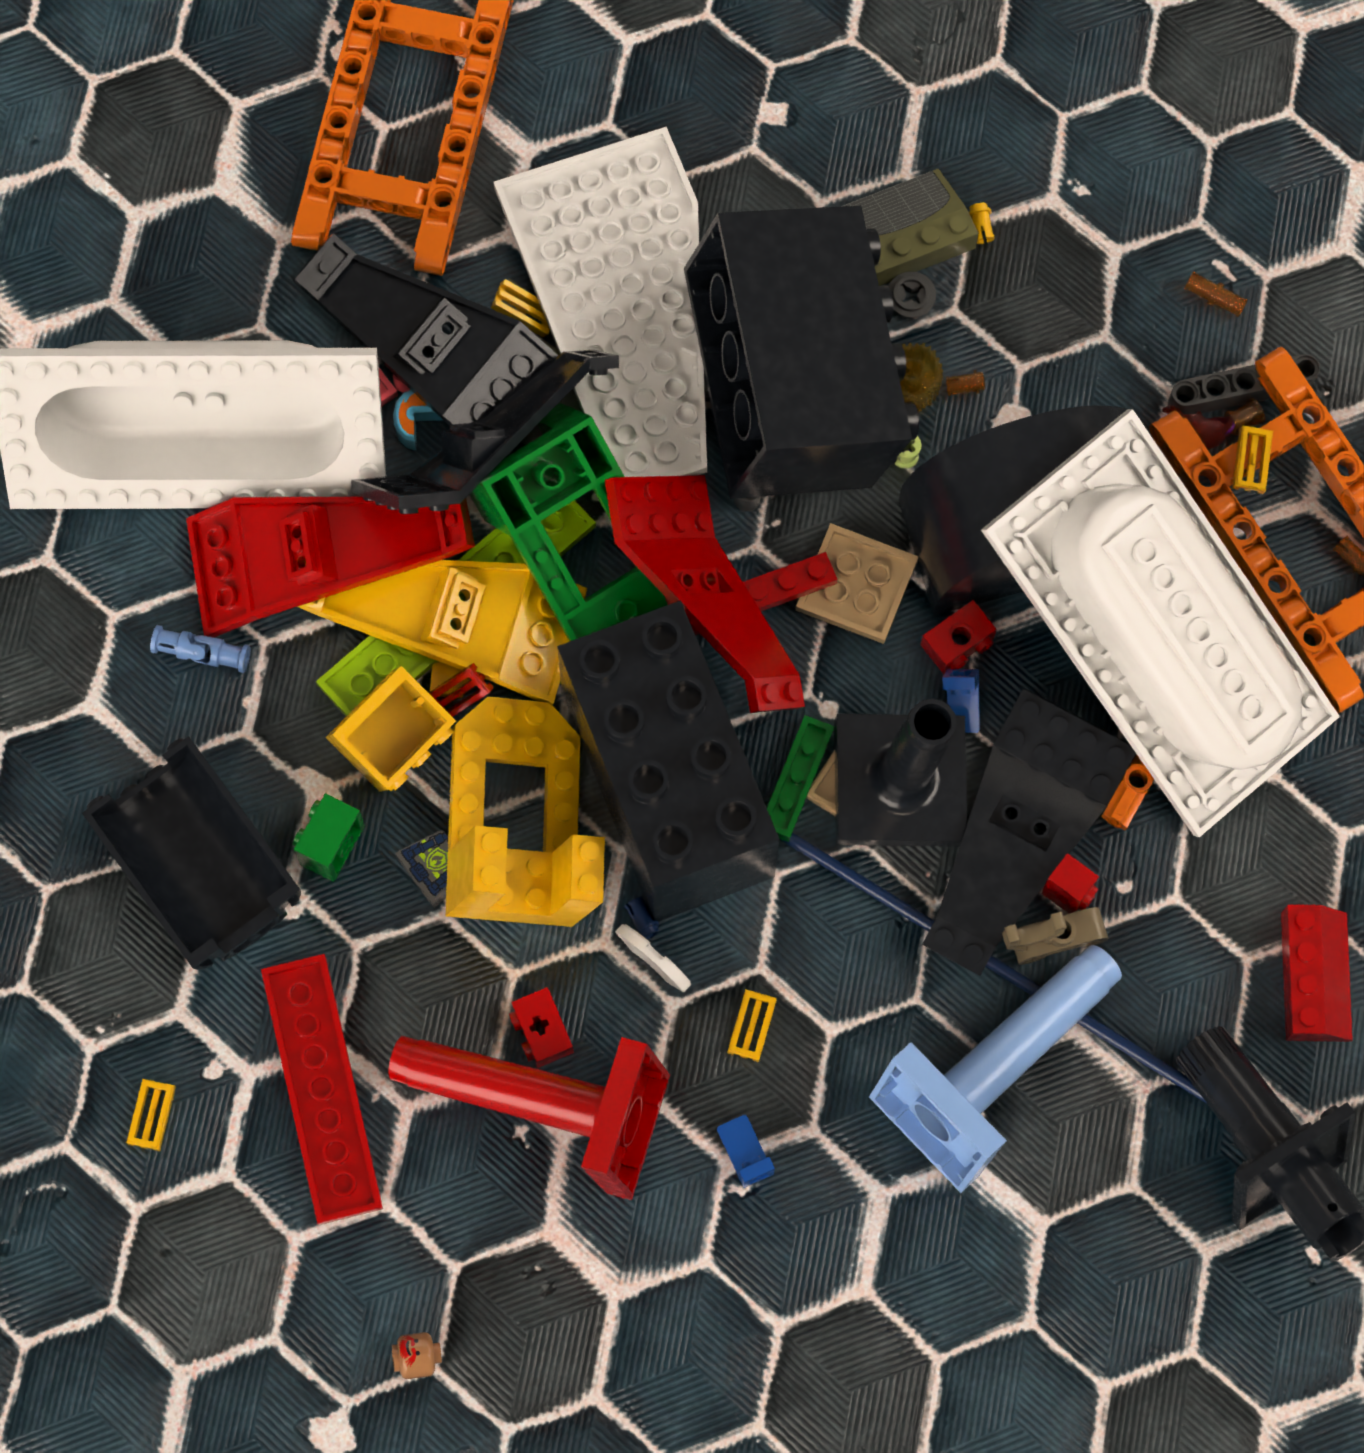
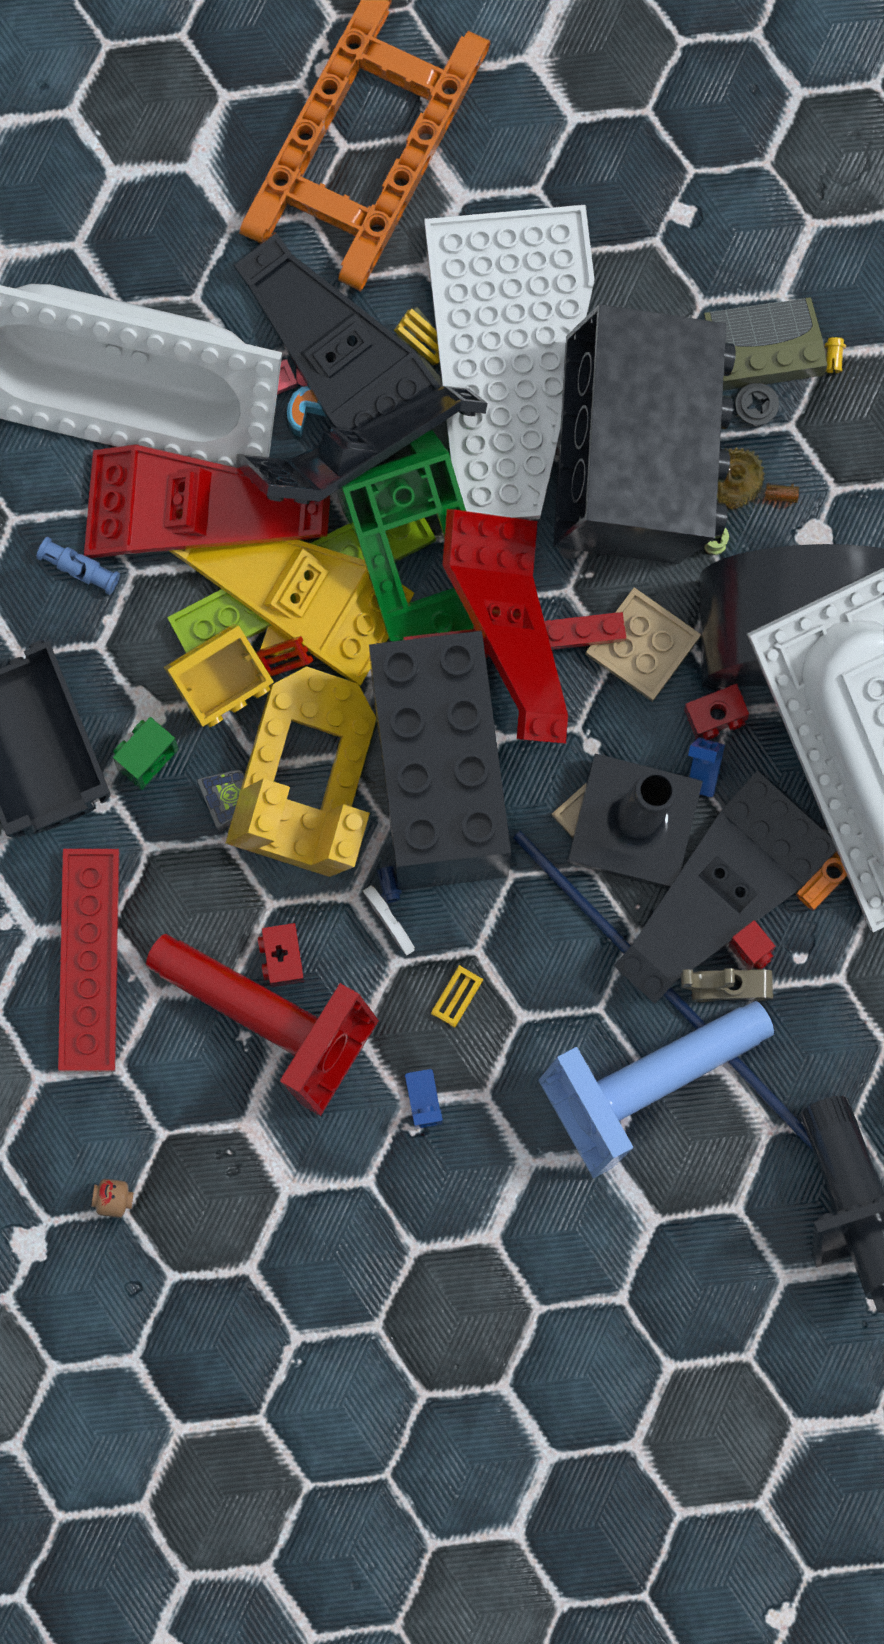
camera: 15 degrees right, 5 degrees up
green plate [767,715,835,842] -> none

